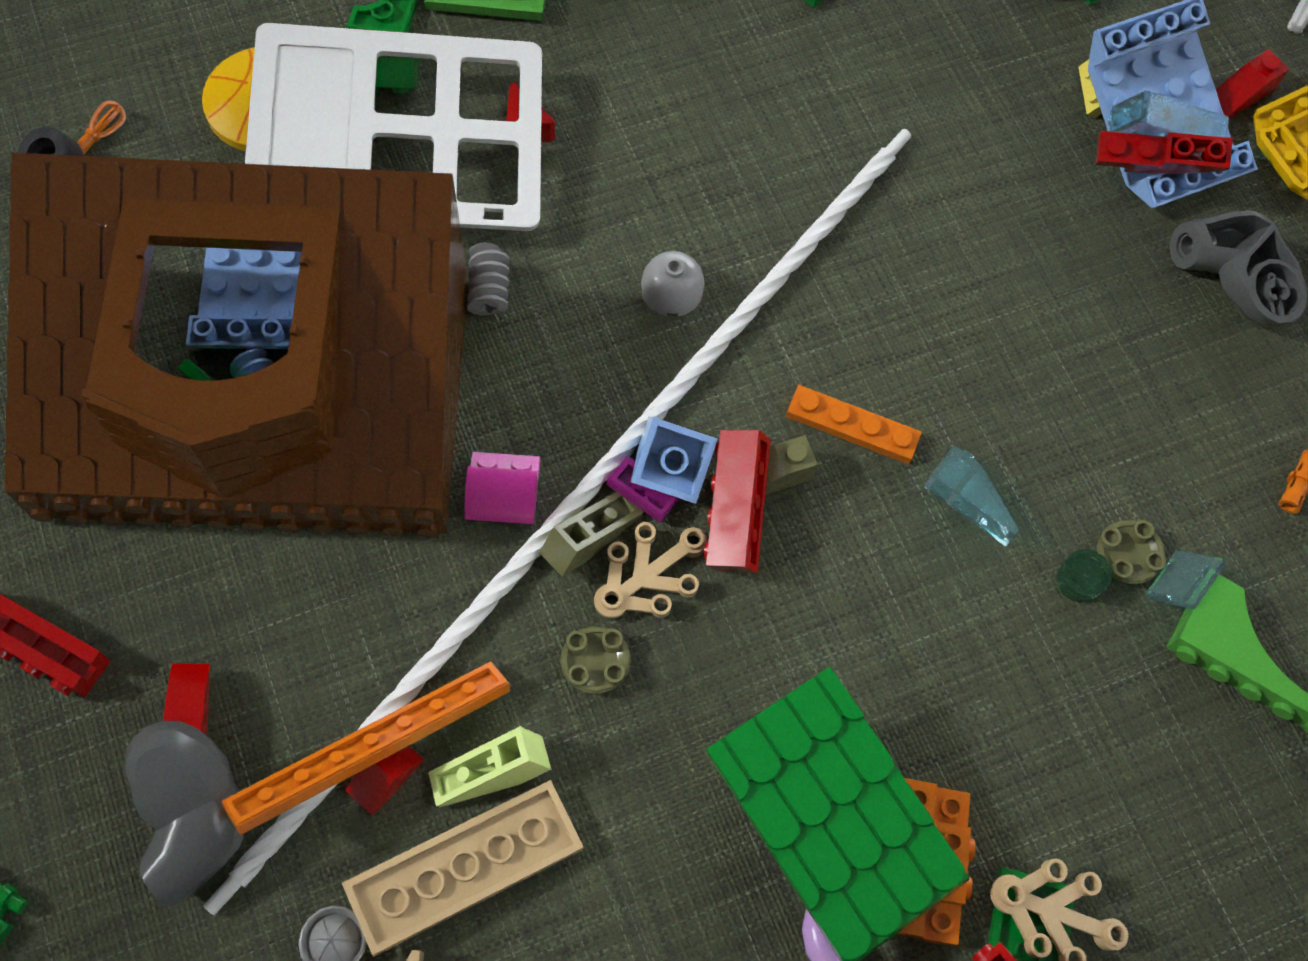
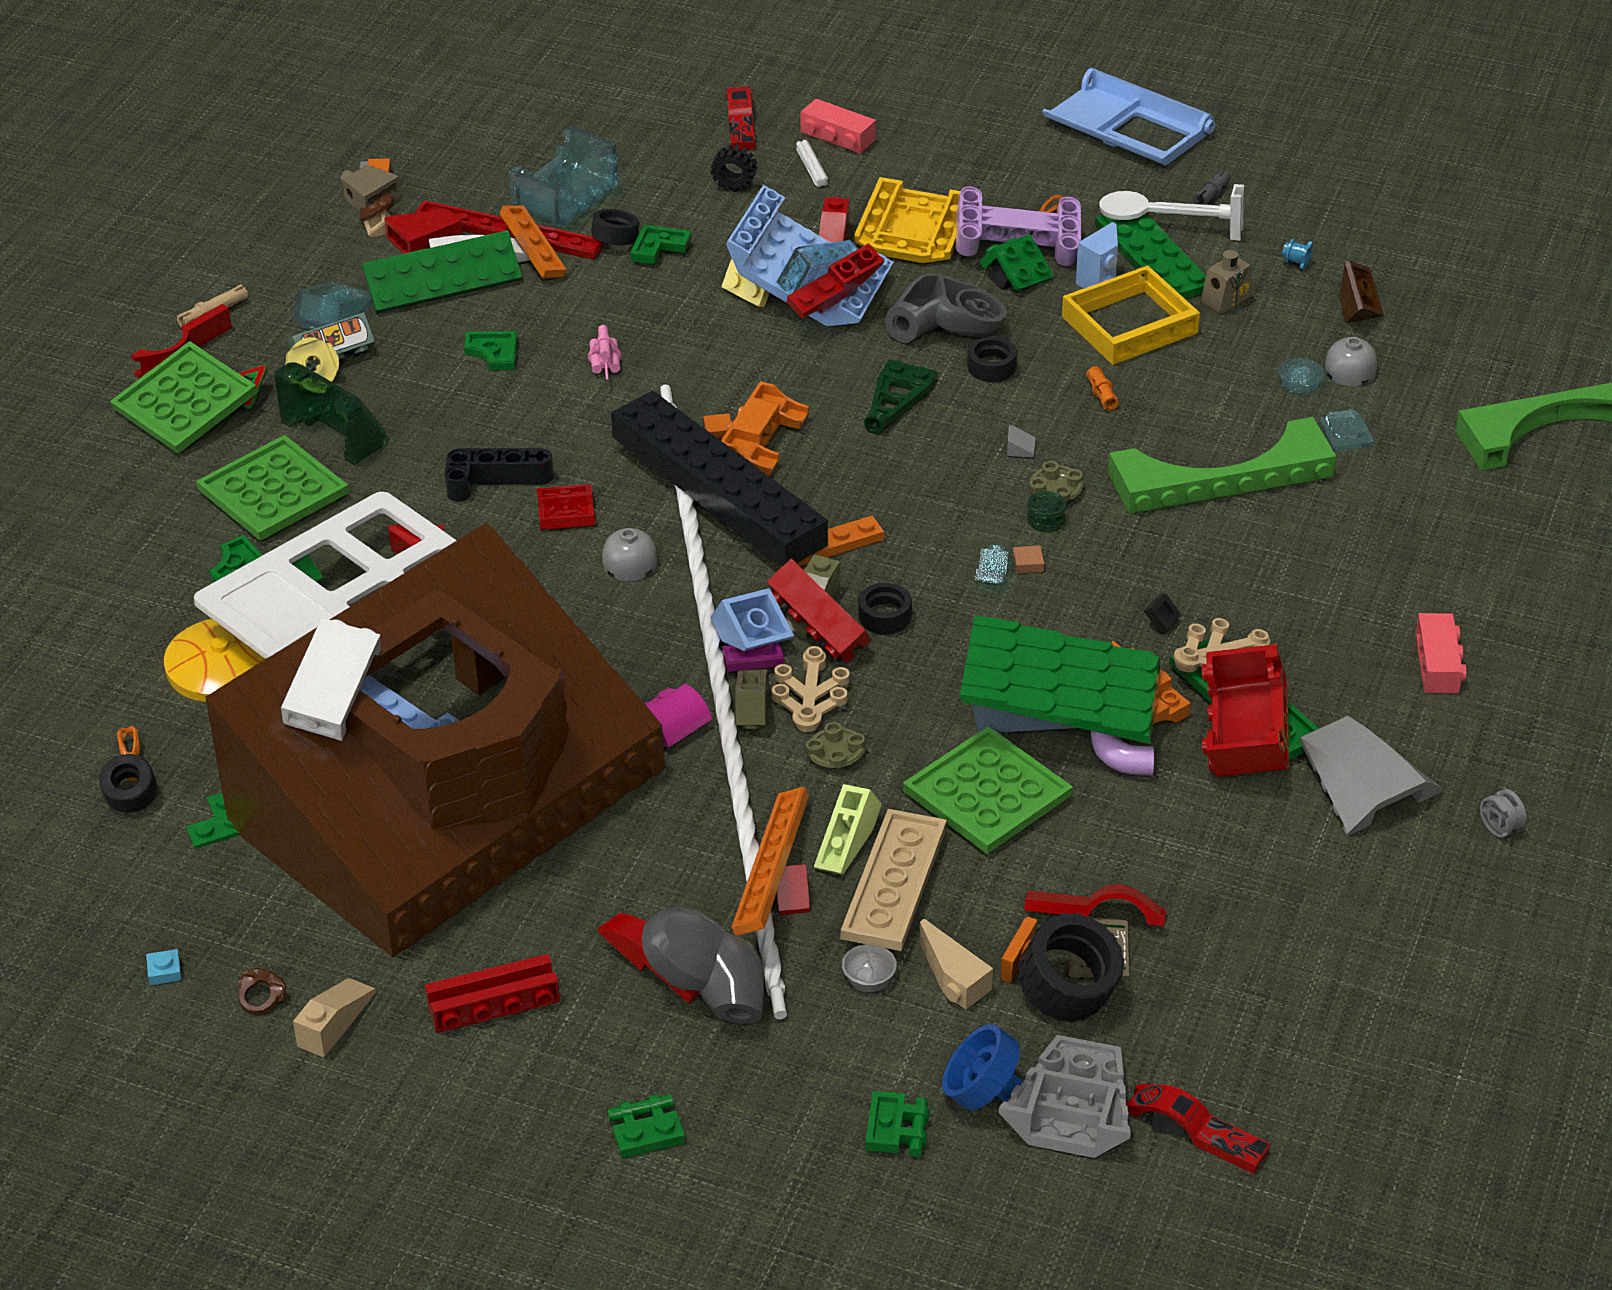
camera: 40 degrees left, 25 degrees down
clear light blue slope [924,445,1019,546] -> none
clear light blue piece [1145,550,1226,609] -> none
none -> white panel [281,618,381,741]
none -> black beam [445,448,554,502]
none -> red slope [537,484,595,530]
none -> bright pink piece [588,325,622,380]
none -> black brick [611,390,828,567]
none -> orange tile [703,413,731,439]
none -> orange bracket [721,381,809,476]
none -> black tyre [858,583,912,634]
none -> dark green plate [864,359,938,434]
none -> bright green plate [903,726,1073,854]
none -> black tyre [967,336,1017,382]
none -> clear light blue slope [975,544,1011,585]
none -> light grey slope [1007,425,1035,458]
none -> nougat tile [1012,545,1044,574]
none -> pearl dark grey plate [1144,593,1181,633]

